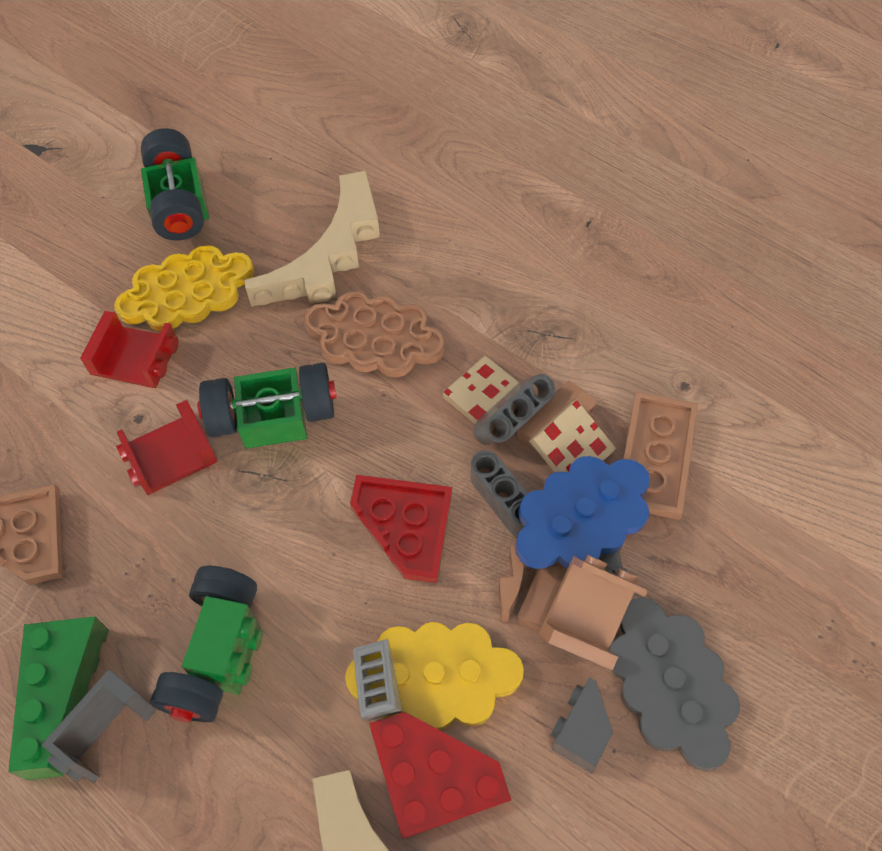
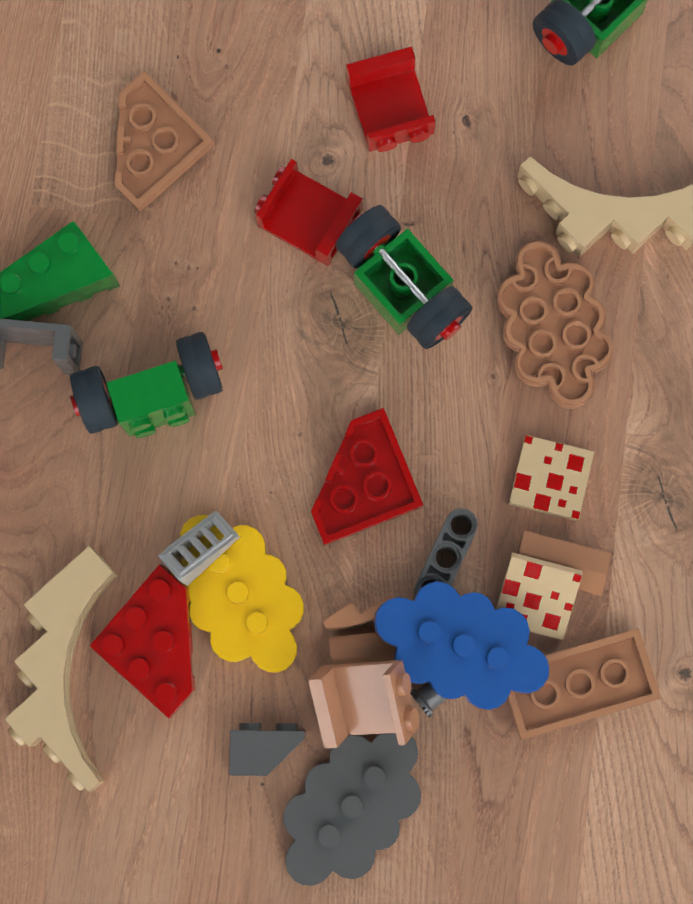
camera: 60 degrees right, 20 degrees up
yellow plate [114,245,255,332] -> none
dark grey beam [474,374,555,445] -> none

